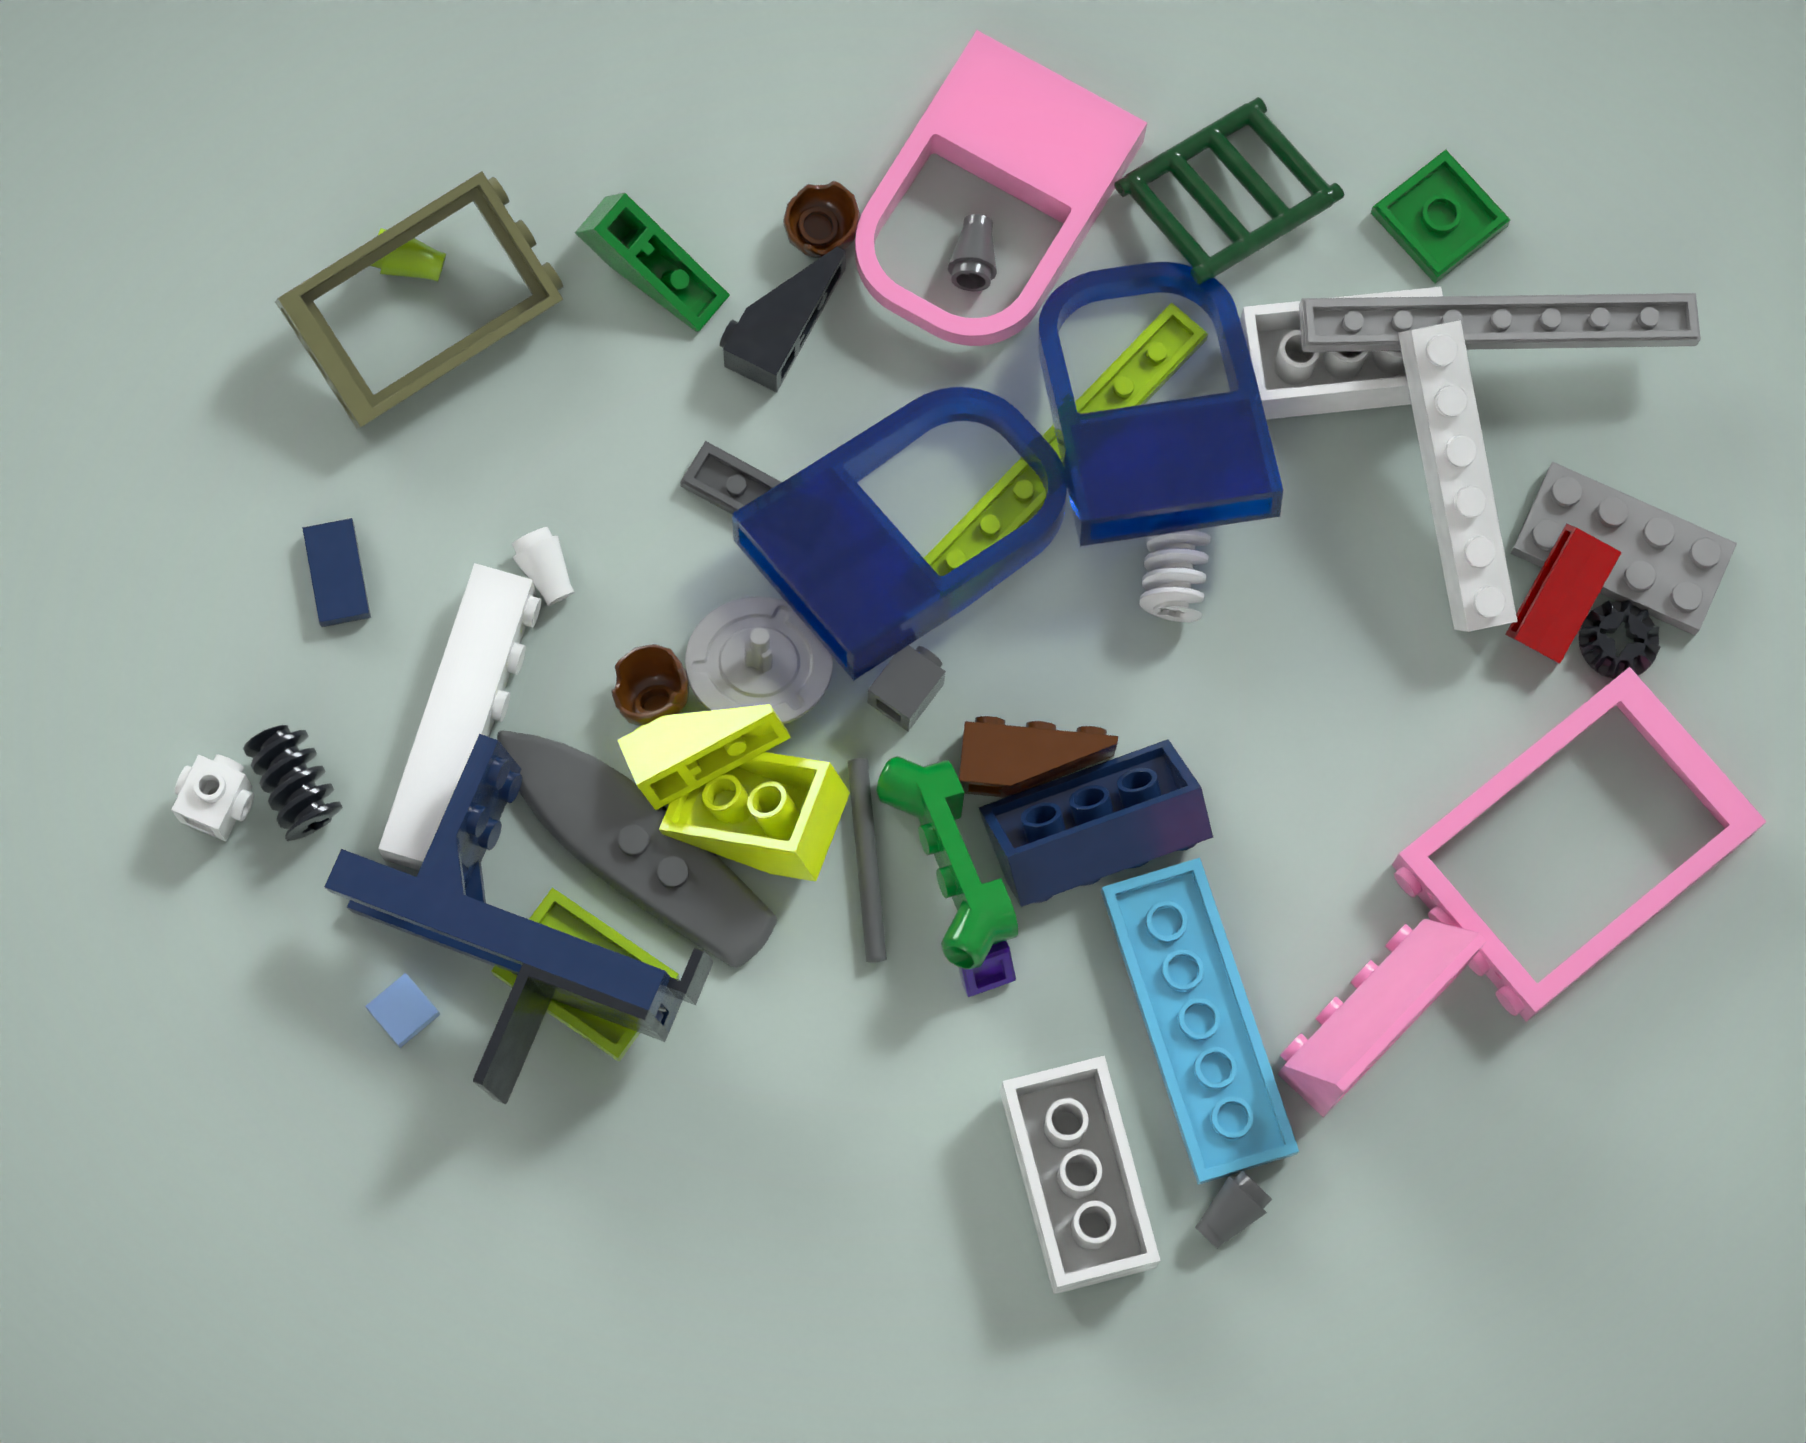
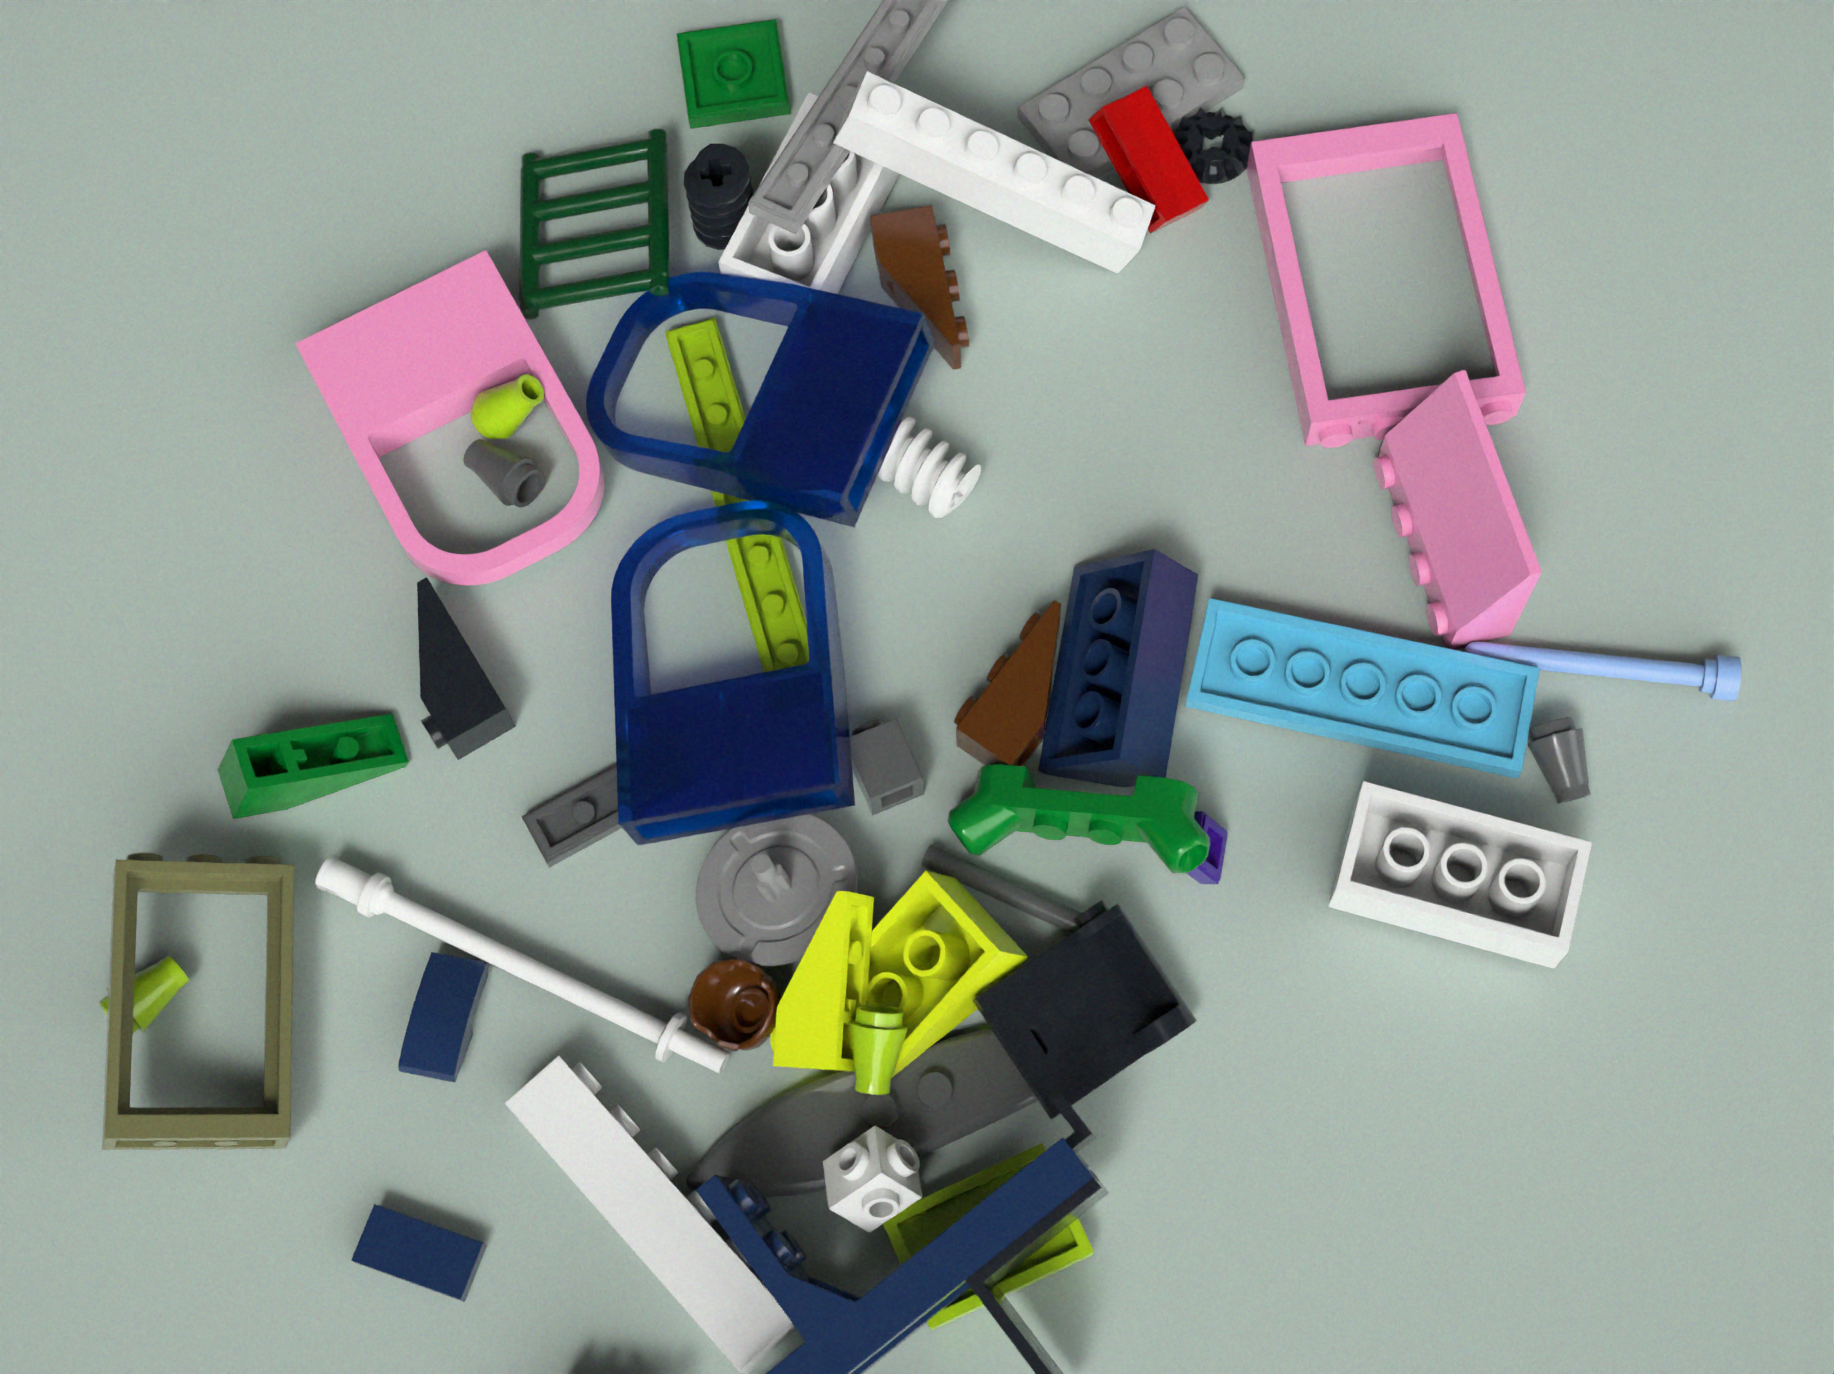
camera: 50 degrees left, 5 degrees down
white cone [512,527,575,606] -> none
reddish brown hair [783,181,860,258] -> none
none -> white bar [315,855,730,1074]
none -> dark blue slope [398,952,488,1083]
none -> lime cone [471,374,544,439]
none -> black piece [683,143,753,250]
none -> white brick [823,1126,922,1233]
none -> lime cone [849,1004,908,1095]
none -> reddish brown slope [870,205,969,370]
none -> black door [972,900,1197,1119]
none -> light blue piece [1464,641,1741,701]

